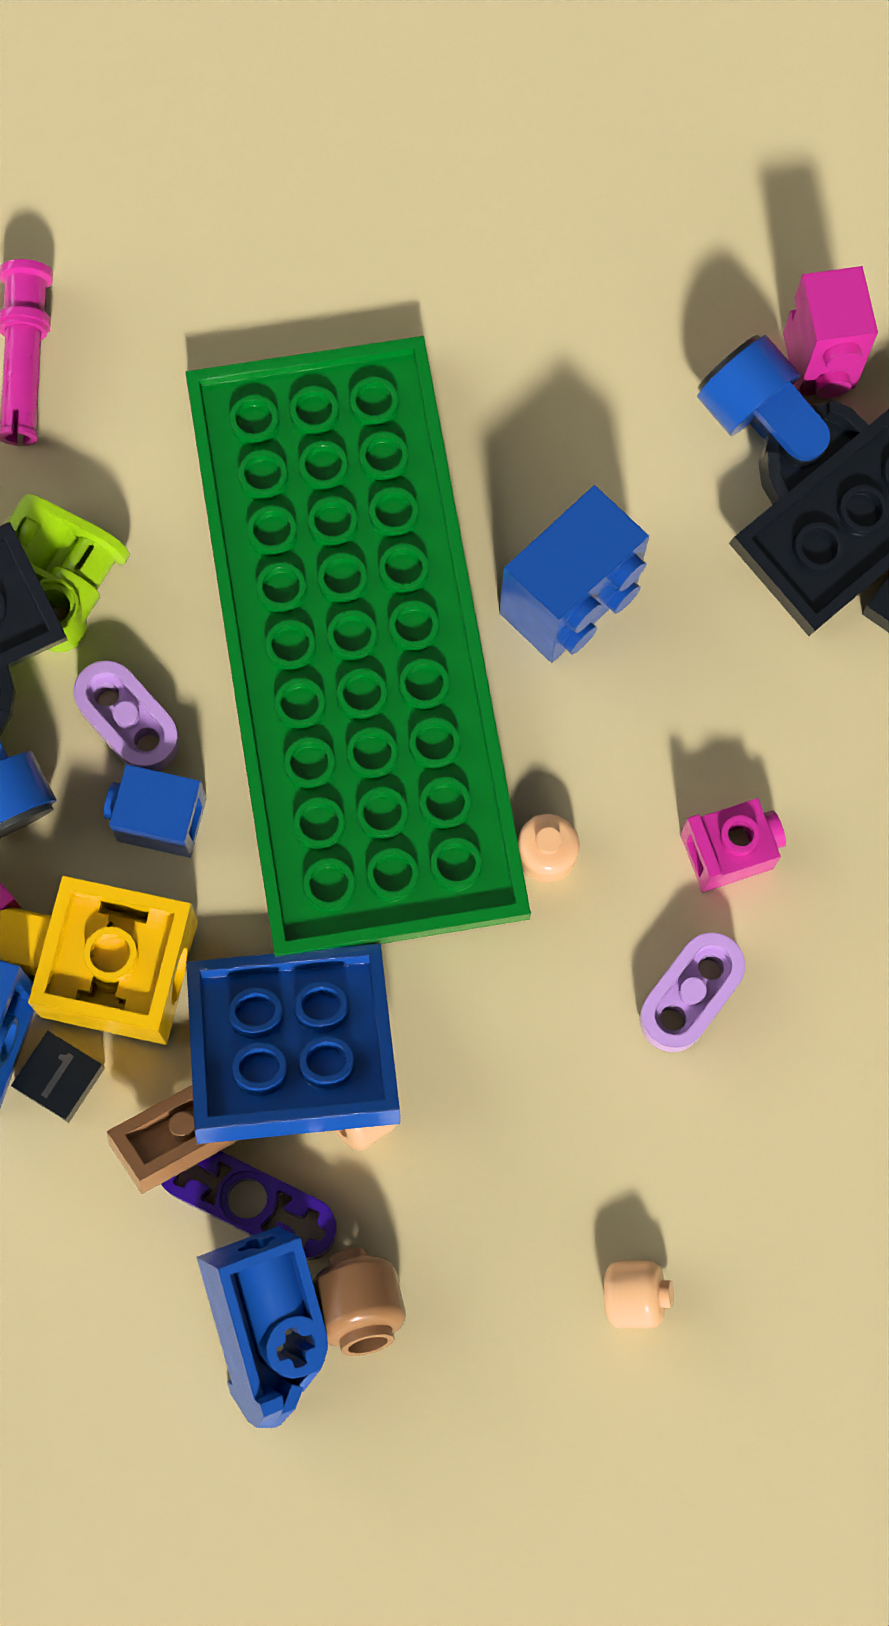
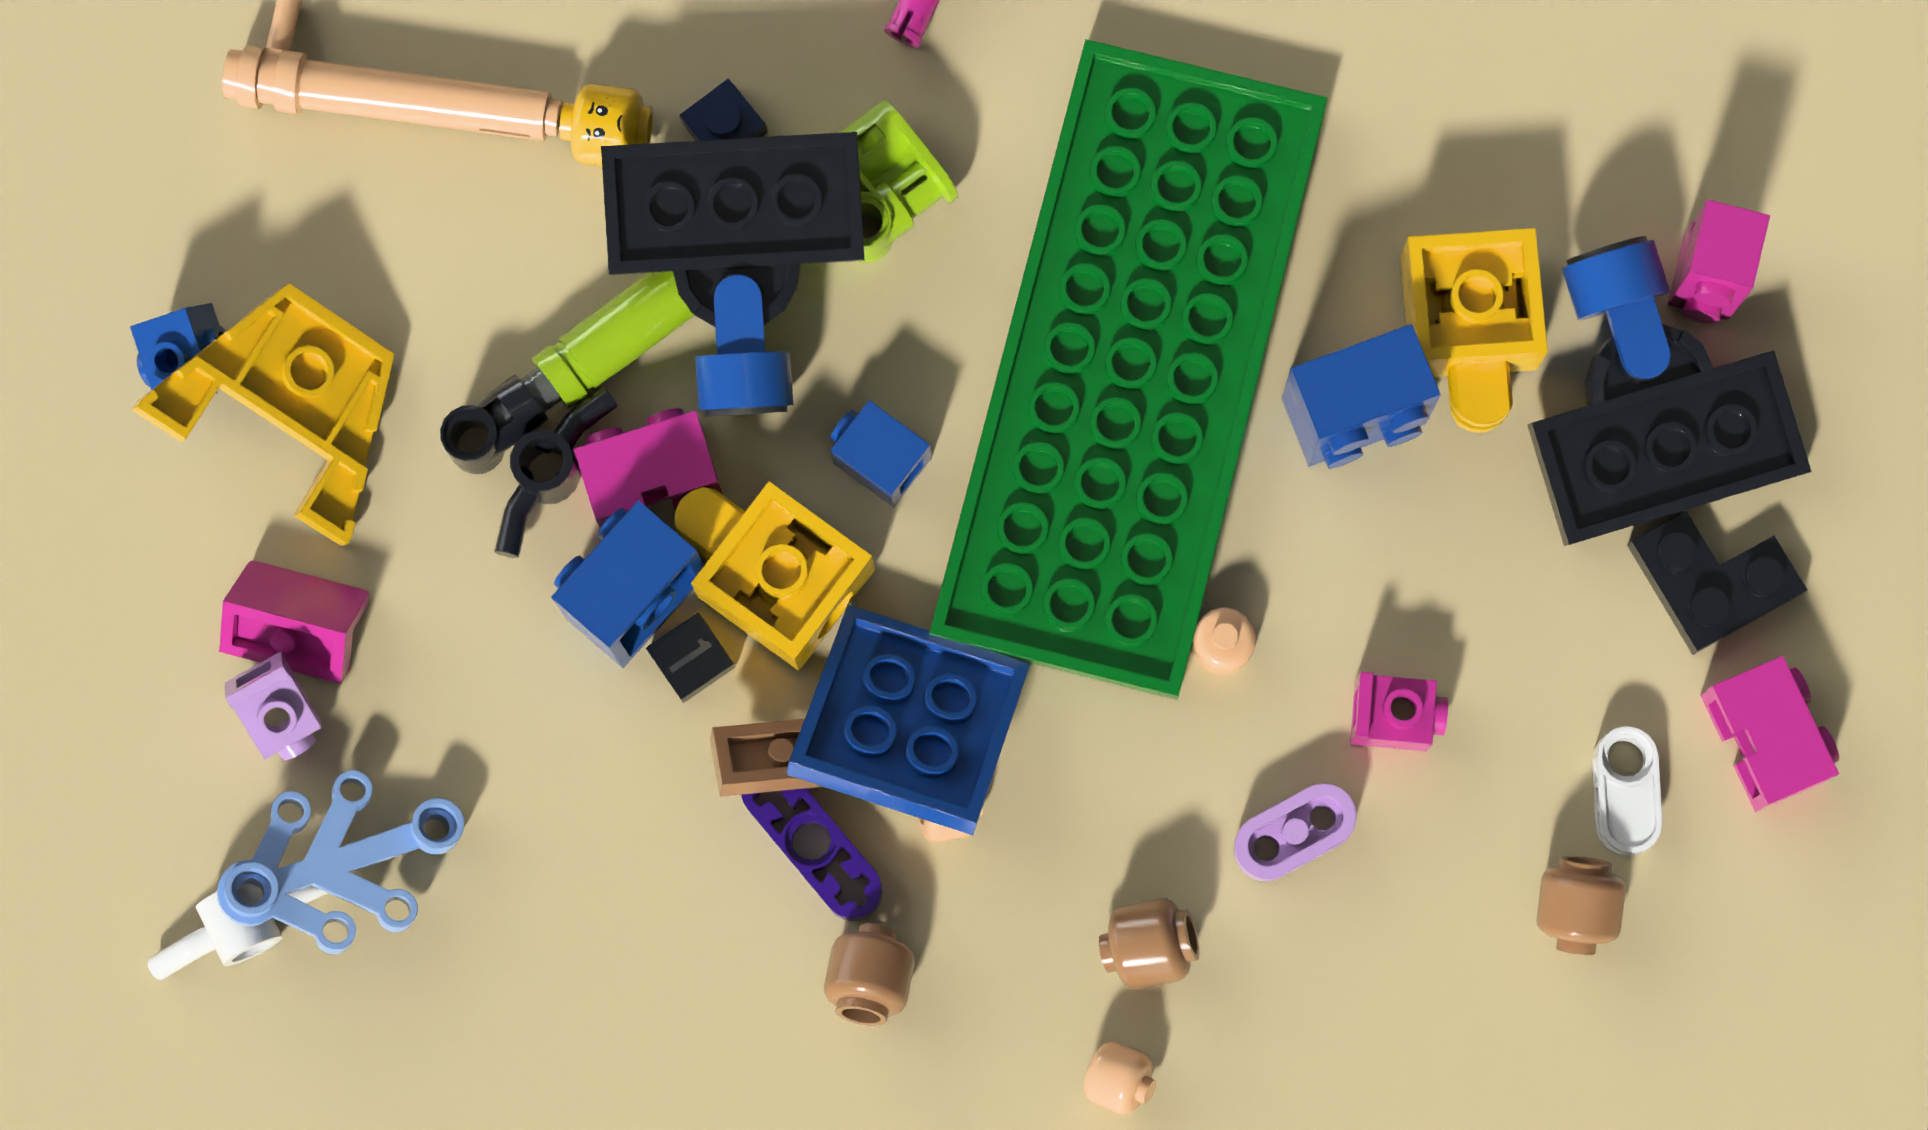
camera: 30 degrees right, 5 degrees up
lavender plate [74,661,180,771] -> none
blue piece [197,1226,328,1428] -> none
none -> medium nougat head [1099,898,1200,990]
none -> yellow brick [1400,228,1548,433]

